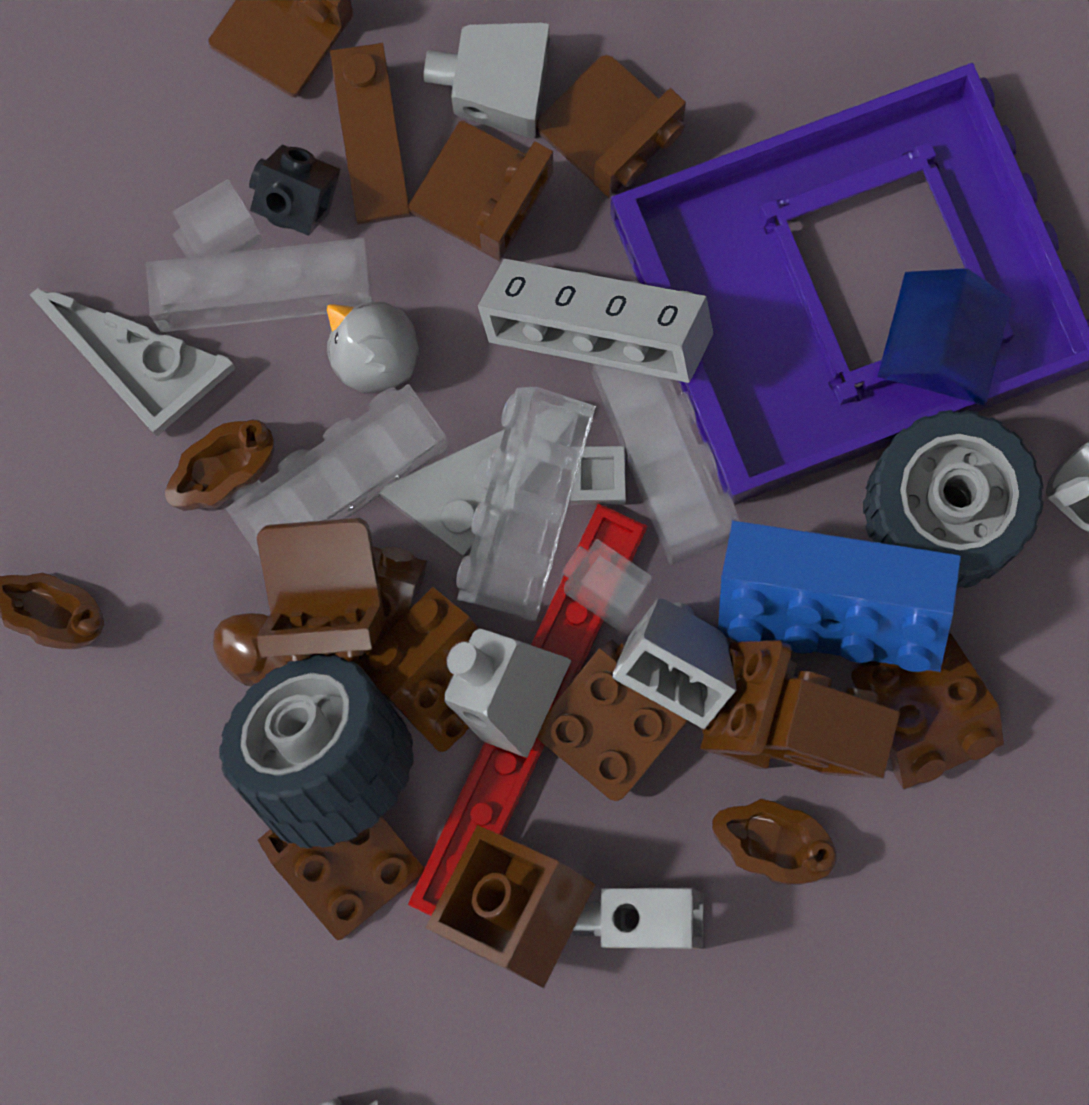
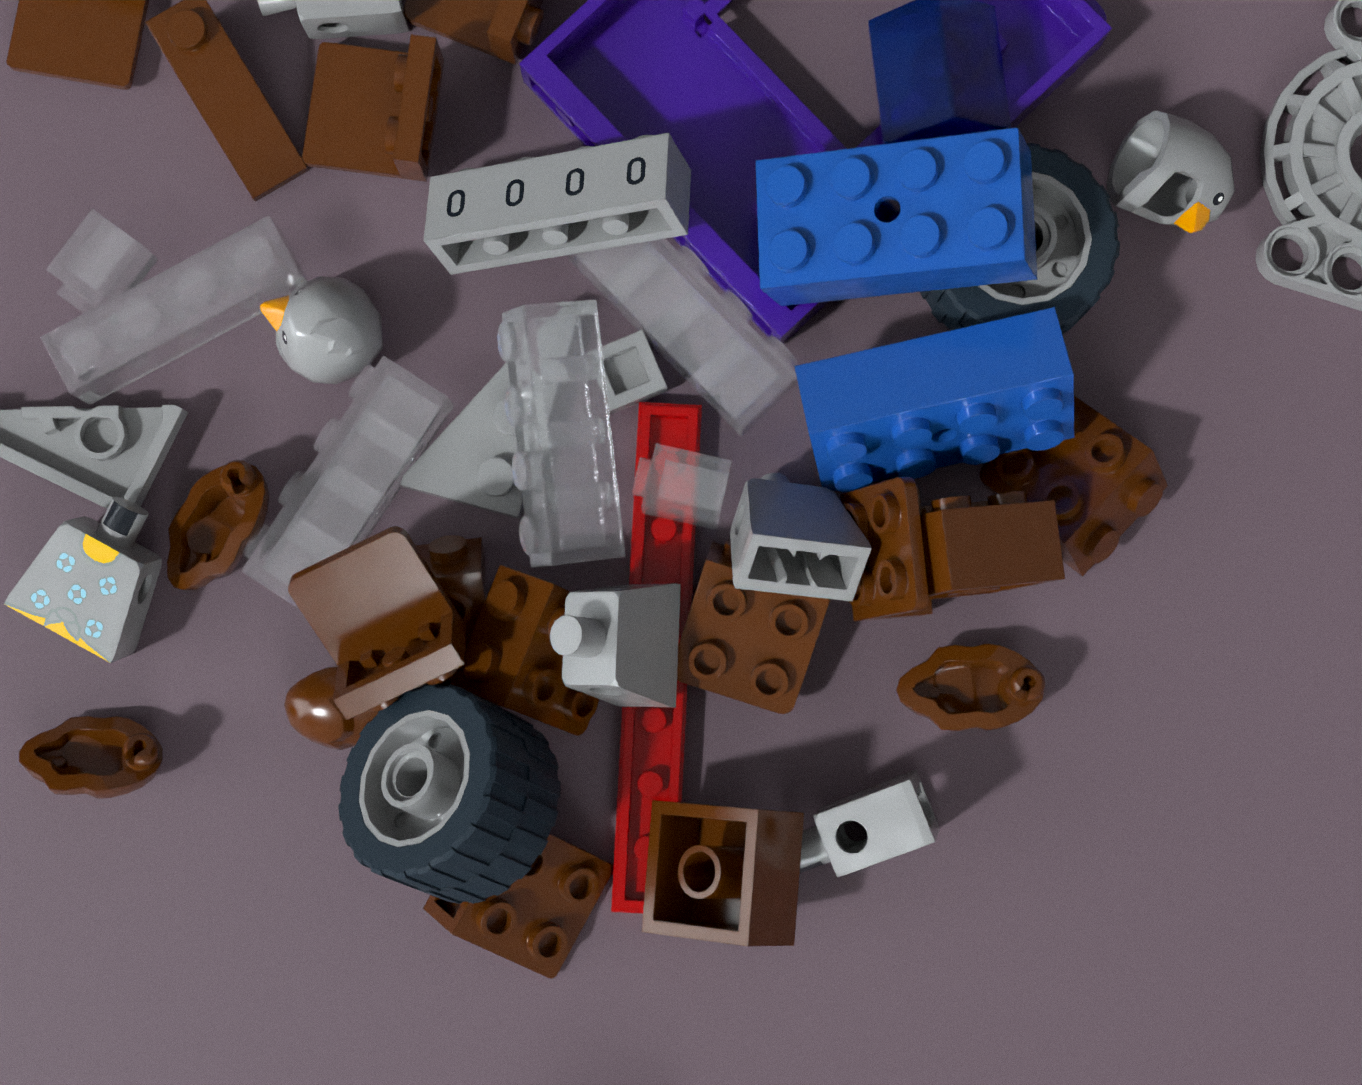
camera: 25 degrees left, 5 degrees up
black brick [249,144,341,236] -> none
none -> light grey torso [4,497,162,663]
none -> blue brick [755,128,1038,306]

